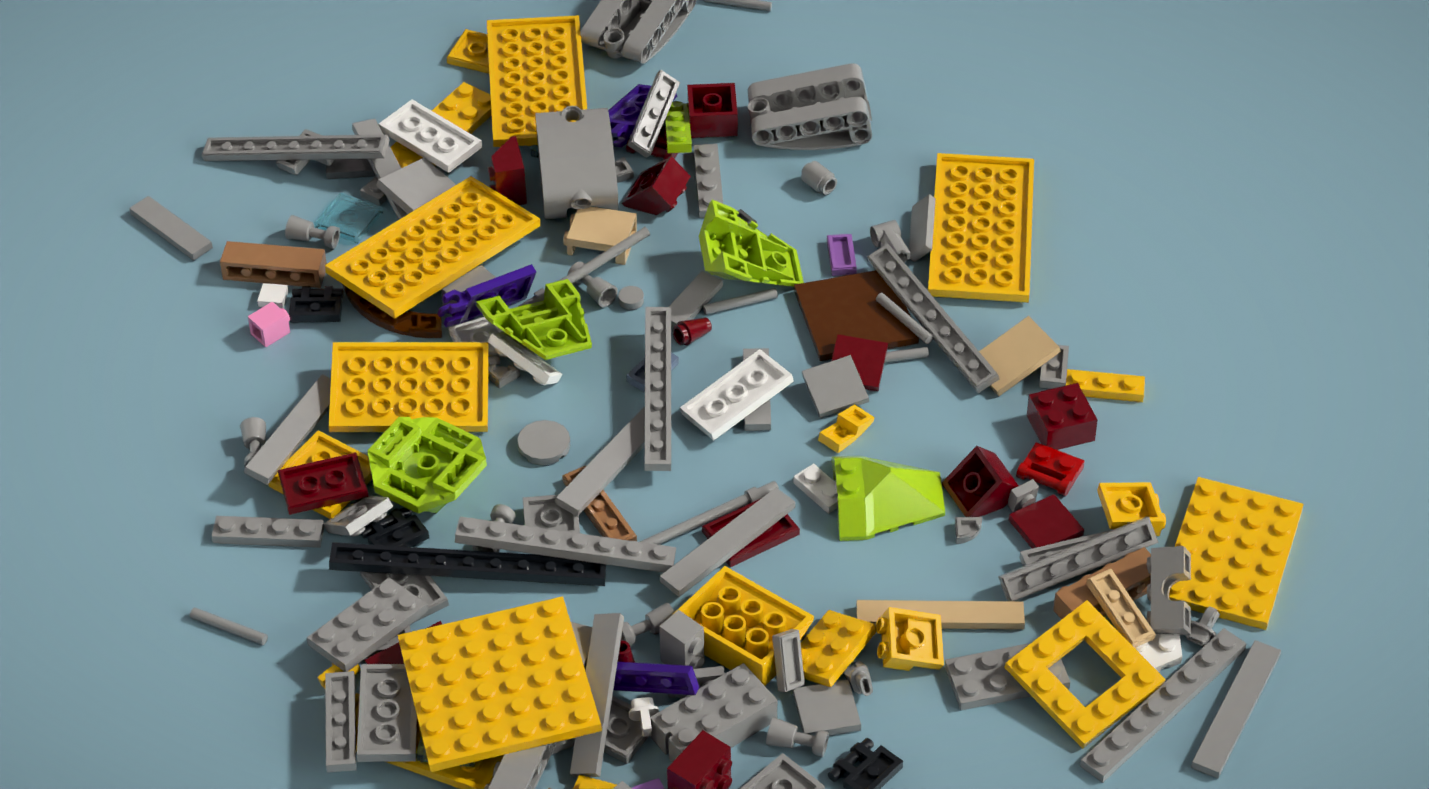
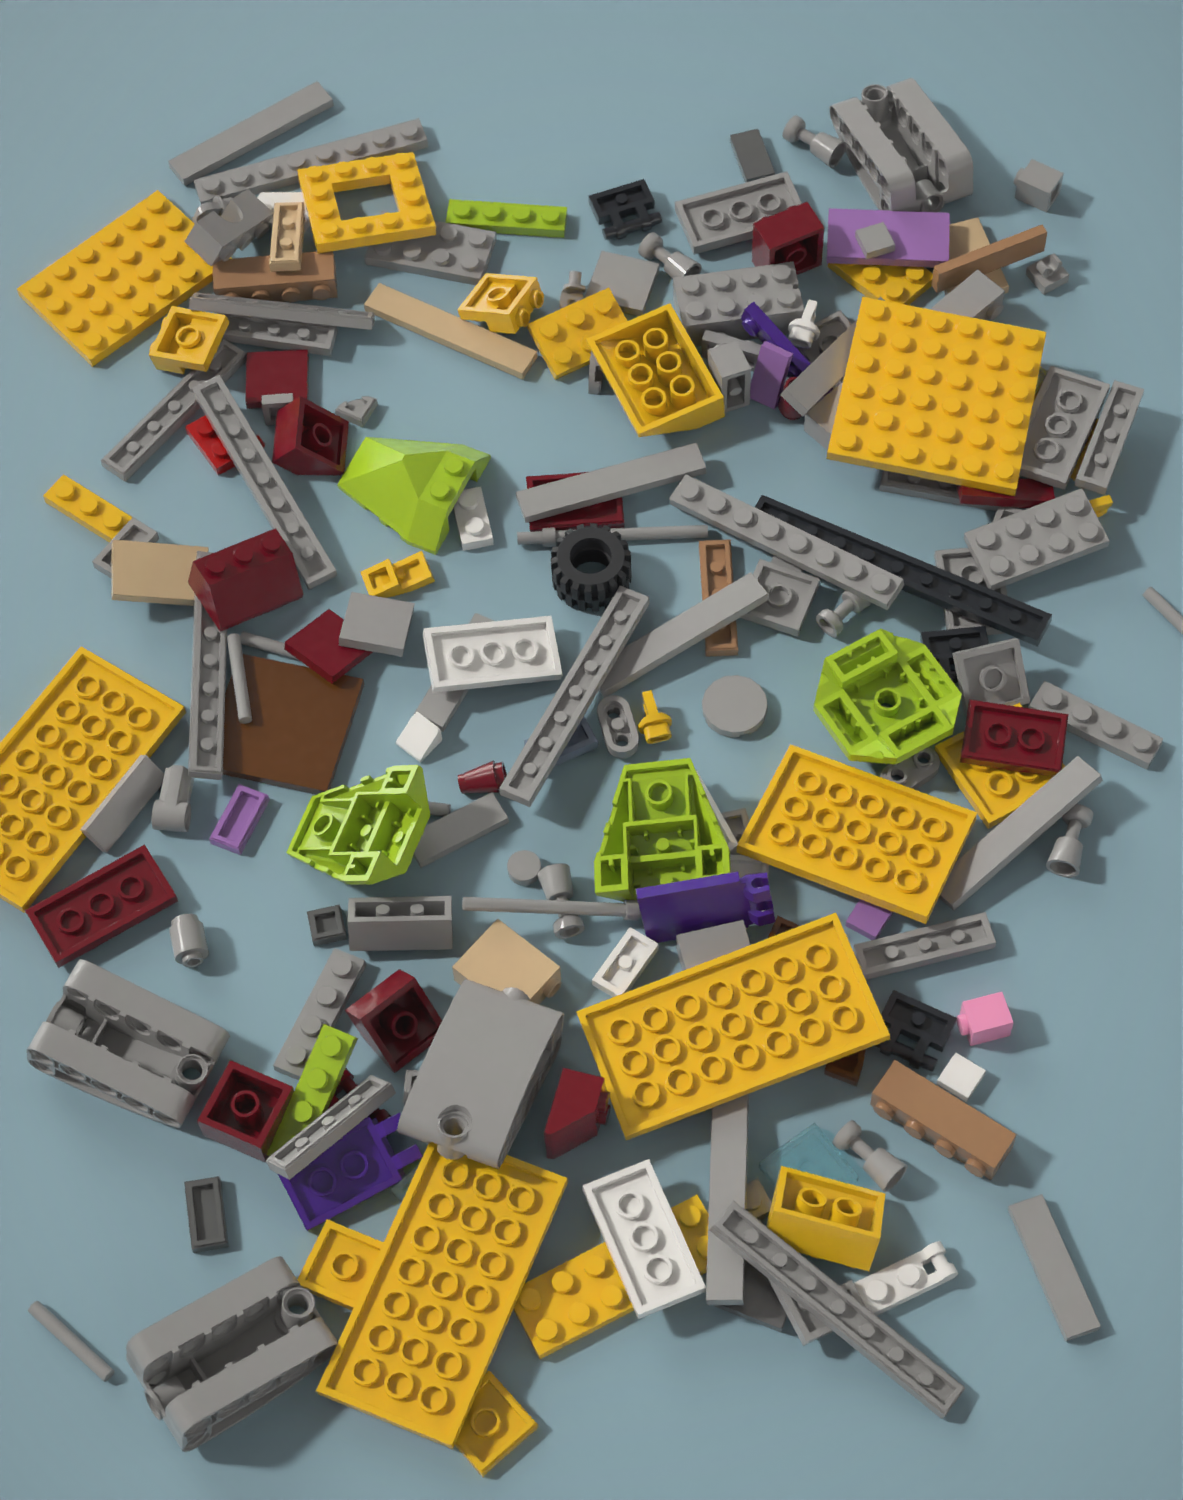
camera: 150 degrees left, 15 degrees up
light grey tile [376,157,456,214] -> none
light grey piece [621,603,674,646] -> none
light grey tile [772,629,805,692] -> none
dark red brick [1027,383,1098,450] -> none
none -> dark red plate [25,844,178,968]
none -> light grey tile [101,339,247,482]
none -> dark grey tile [184,1176,229,1253]
none -> dark red slope [188,528,303,632]
none -> light grey plate [192,375,337,590]
none -> yellow plate [297,1219,383,1310]
none -> light grey brick [348,896,453,951]
none -> white slope [396,712,442,763]
none -> lime plate [445,199,568,238]
none -> black tyre [550,523,632,612]
none -> white plate [592,927,659,997]
none -> light grey plate [597,695,639,758]
none -> yellow piece [638,690,672,744]
none -> medium lavender tile [750,341,793,409]
none -> yellow slope [766,1166,886,1271]
none -> light grey plate [853,912,996,980]
none -> white plate [854,1241,958,1316]

